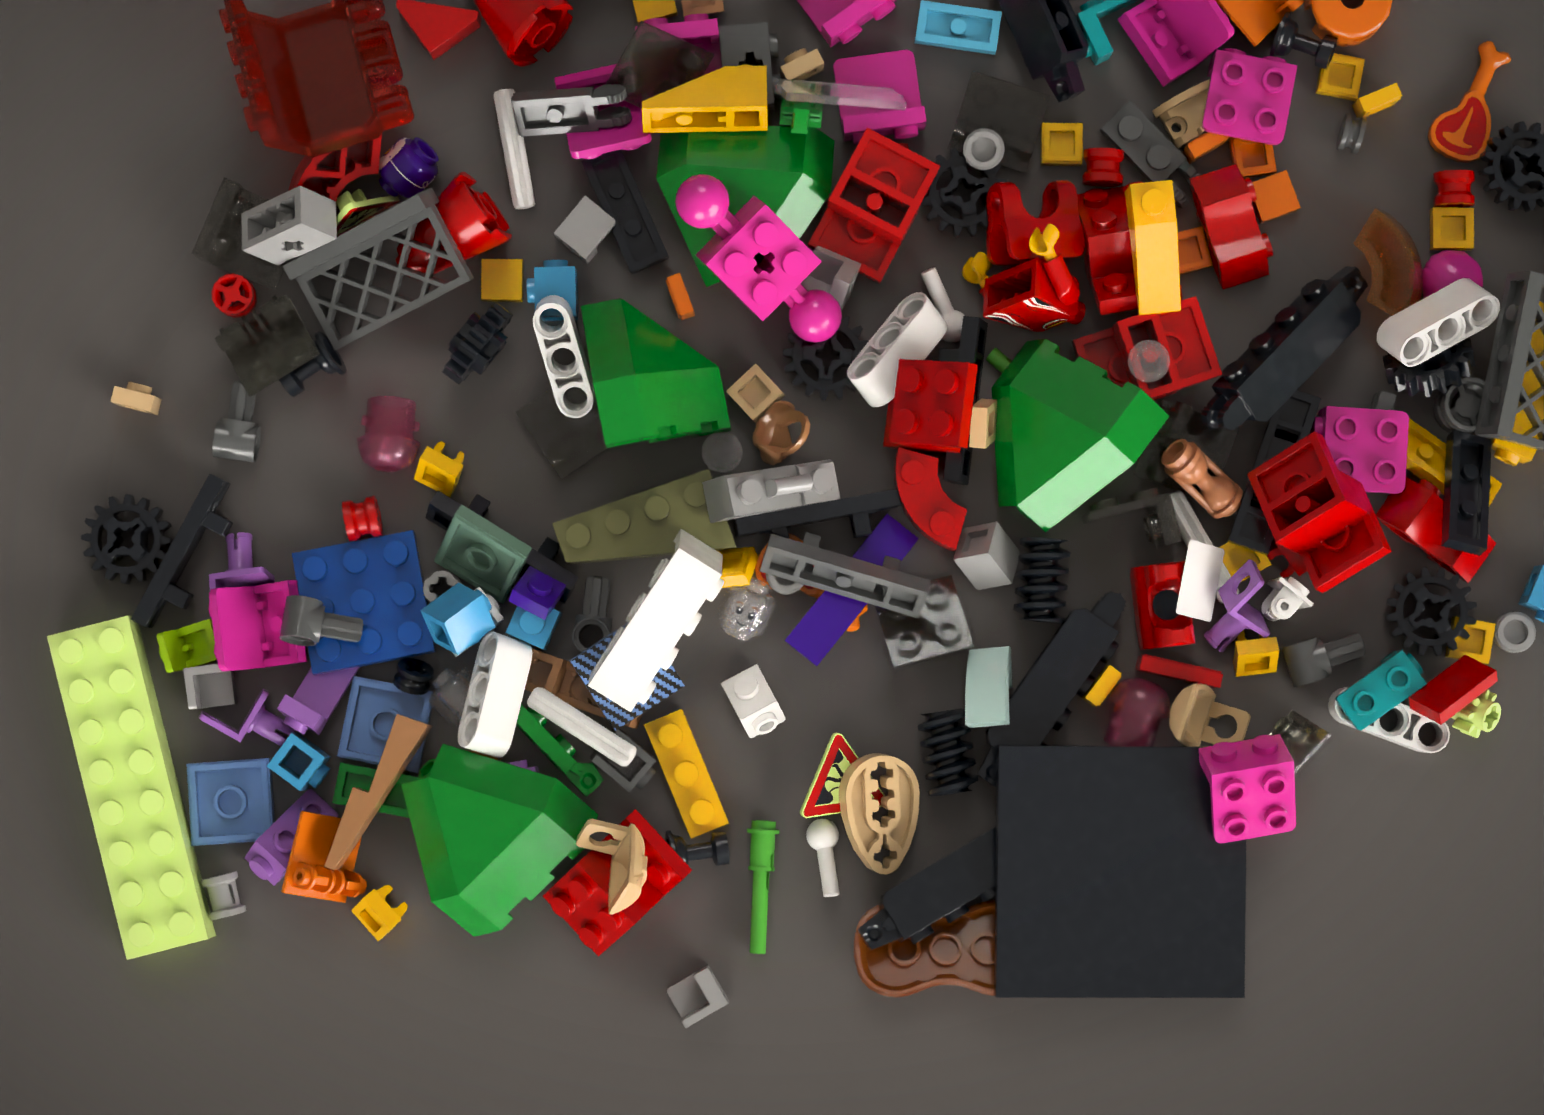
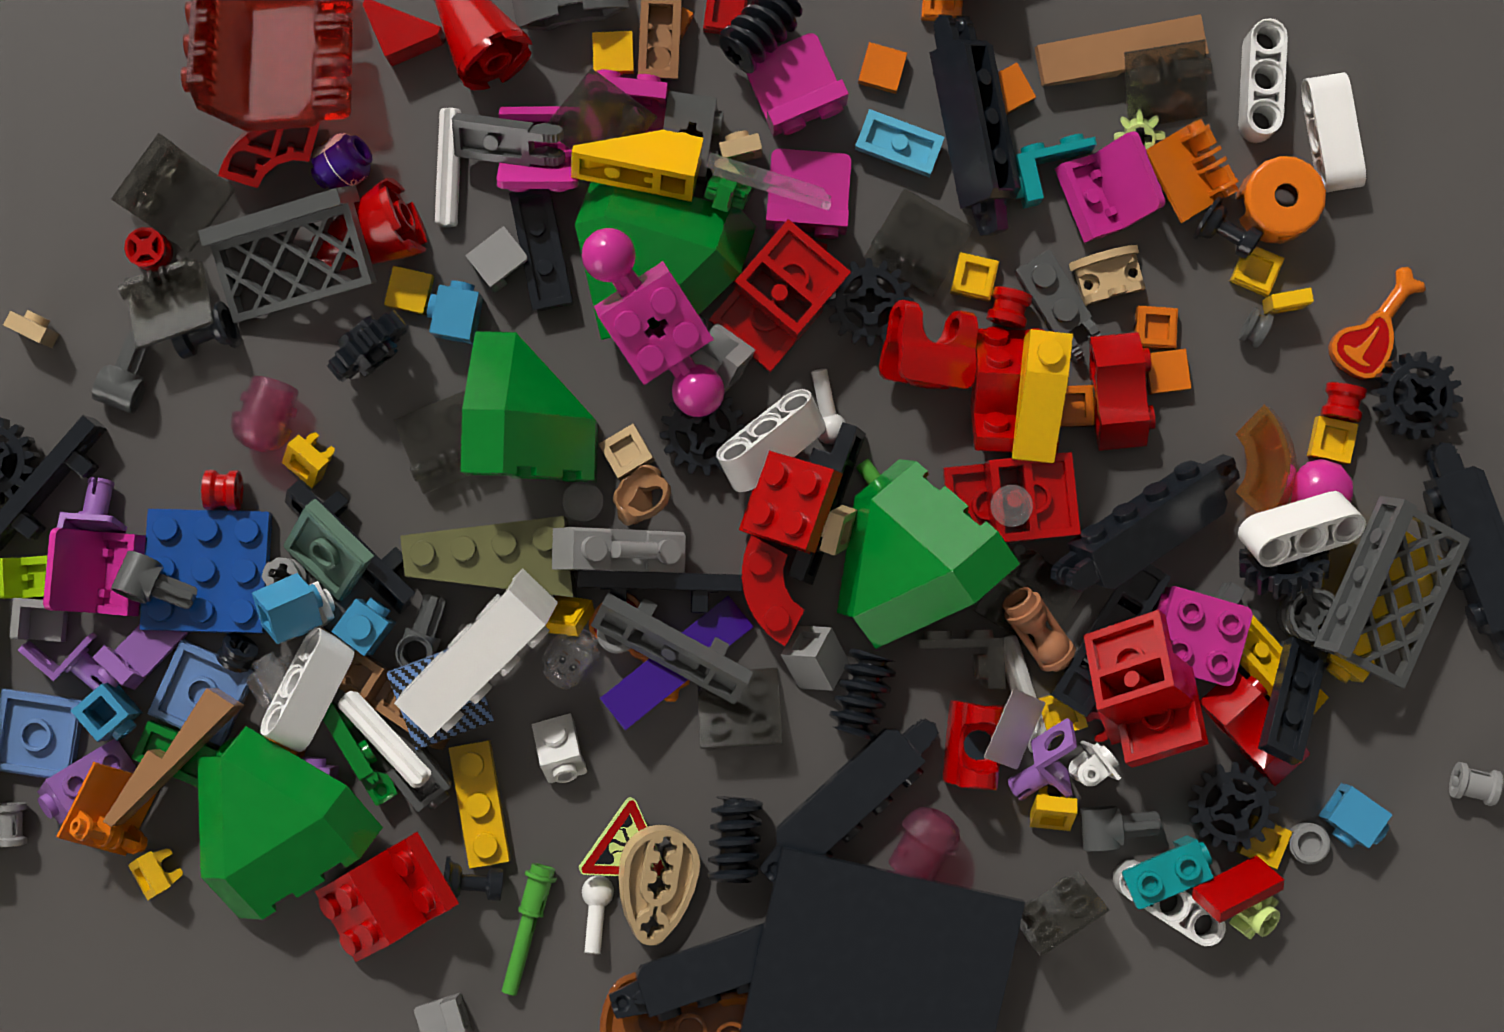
camera: 15 degrees right, 0 degrees up
light grey brick [241,186,337,266] -> none
yellowish green piece [336,189,400,236] -> none
dark purple plate [509,566,566,620] -> none
white beam [533,295,595,418] -> none
tan piece [576,819,648,915] -> none
orange tile [665,273,695,321] -> none
red torso [962,224,1086,332] -> none
light grey tile [963,128,1004,170] -> none
light aqua slope [965,646,1012,728] -> none
yellow tile [1082,665,1122,707] -> none
red tile [1135,654,1223,688] -> none
tan piece [1169,683,1251,746] -> none
orange tile [1182,132,1229,164] -> none
dark pink bracket [1198,734,1296,843] -> none
dark pink bracket [1202,48,1298,145] -> none

